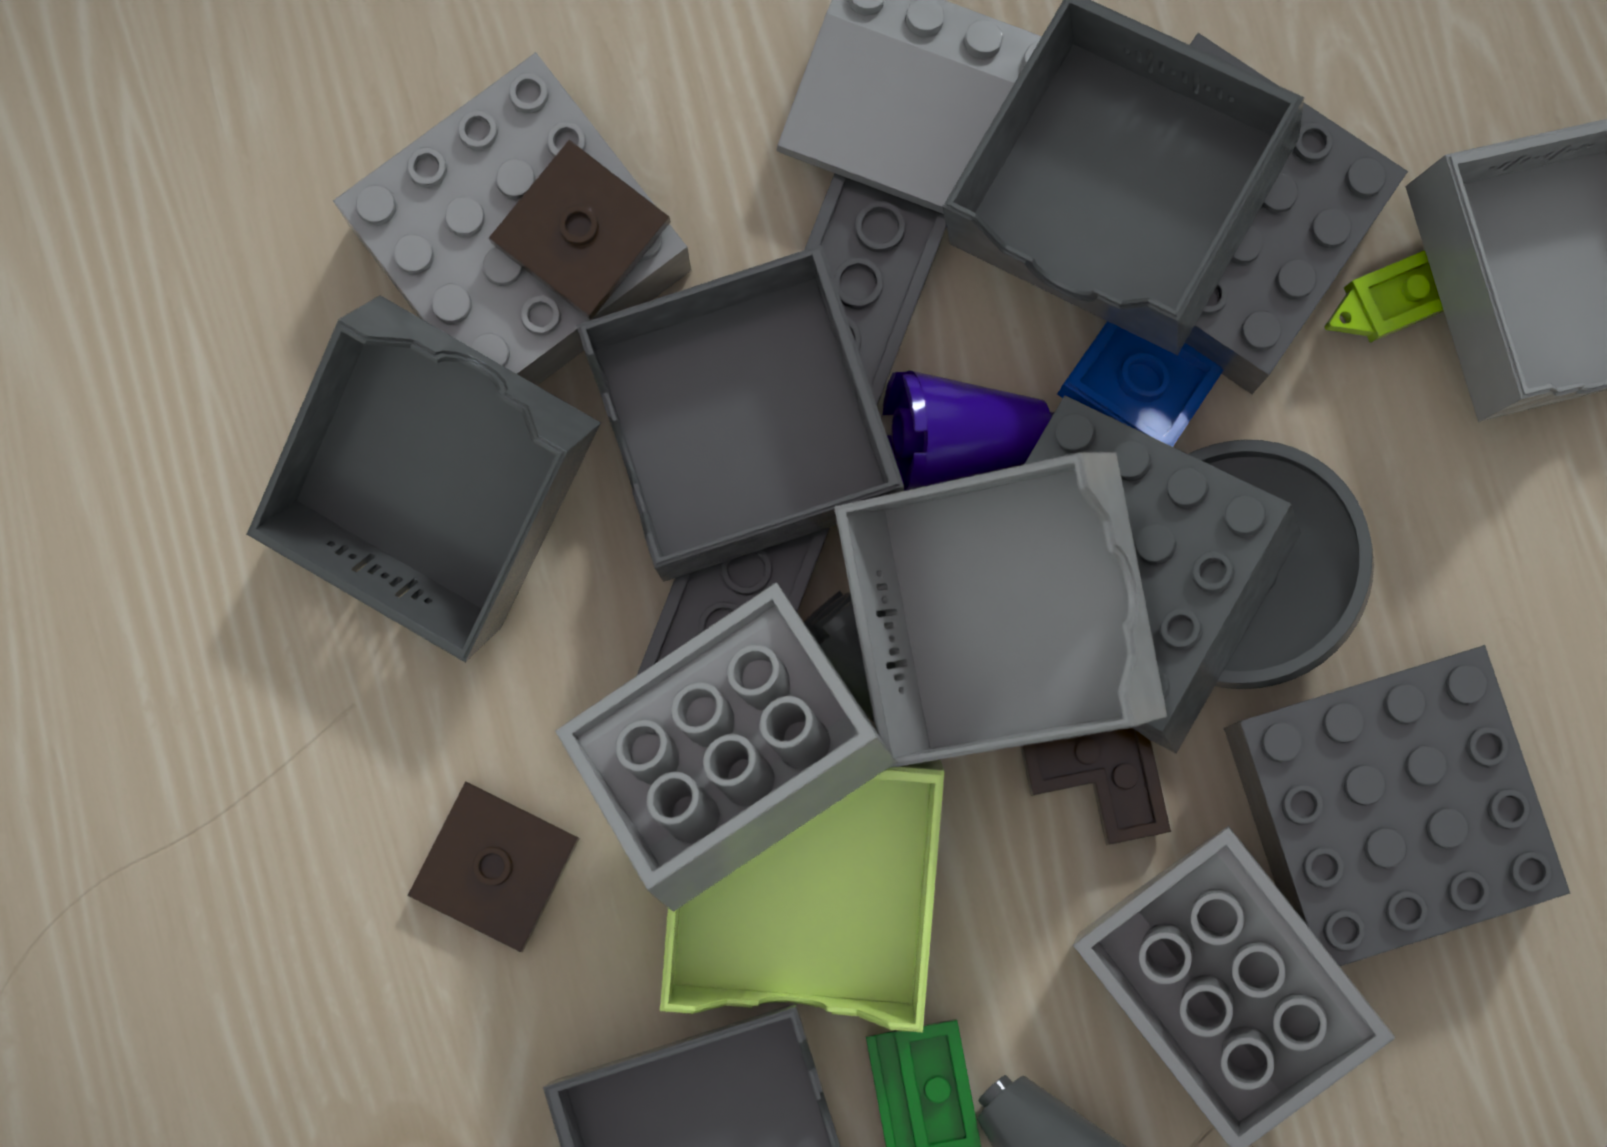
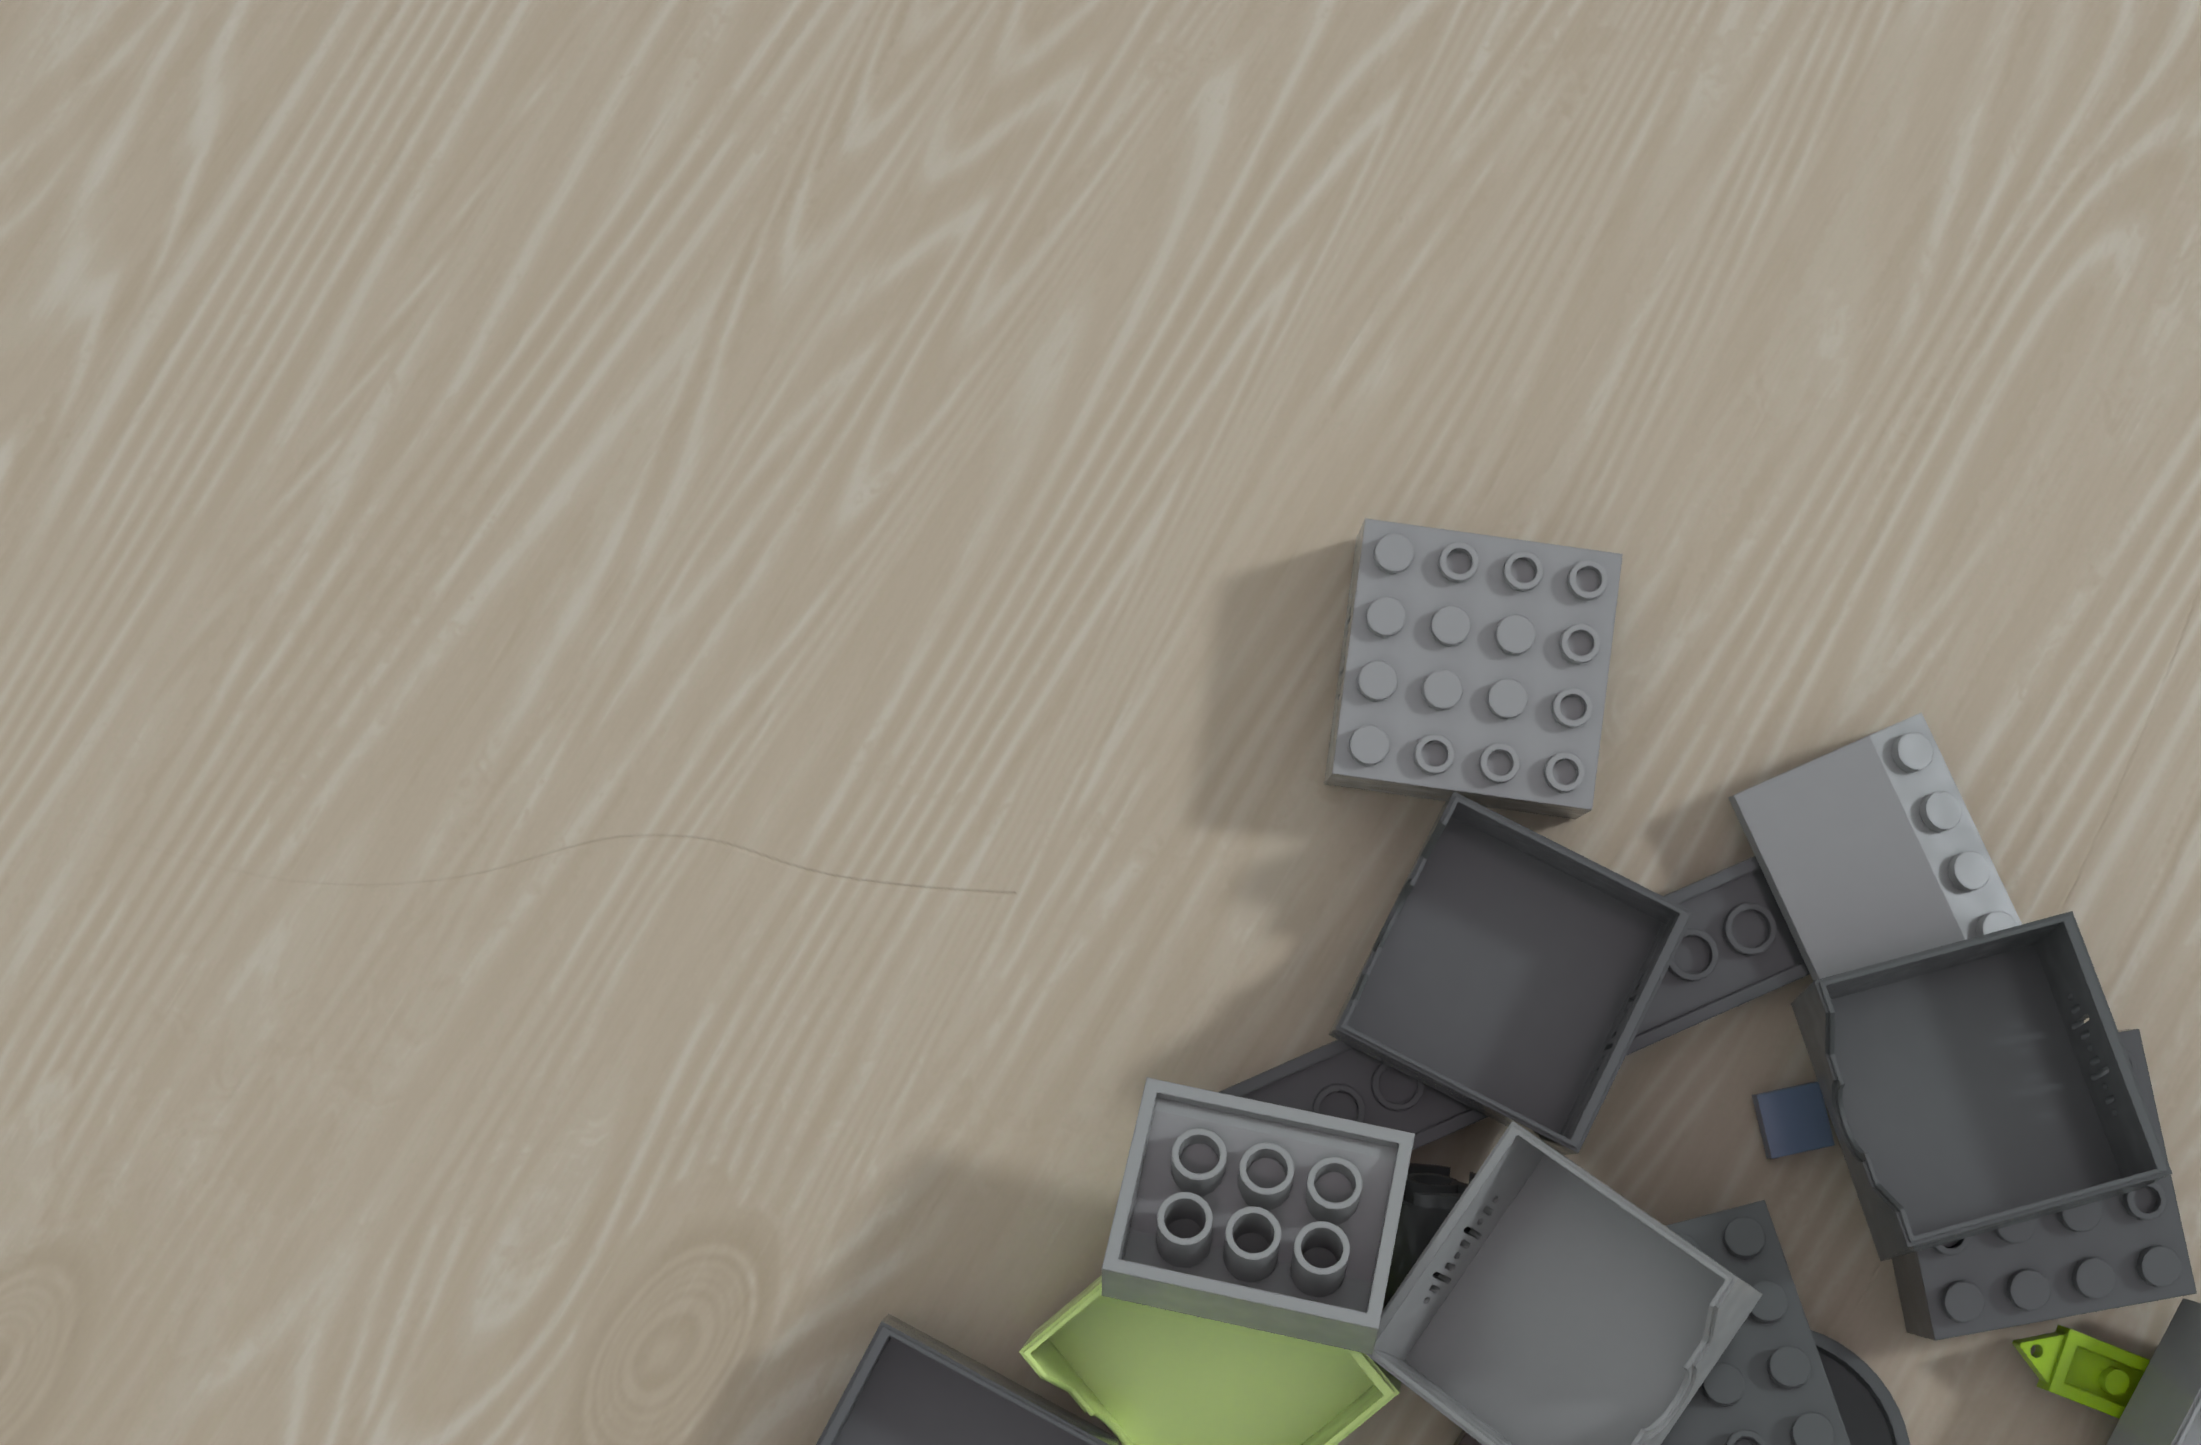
camera: 45 degrees right, 0 degrees up
dark grey piece [246,295,601,663] -> none
dark brown plate [407,781,580,952] -> none
dark brown plate [489,140,670,320] -> none
dark purple cone [882,370,1055,491] -> none
blue plate [1057,321,1224,447] -> none
none -> sand blue tile [1752,1082,1835,1159]

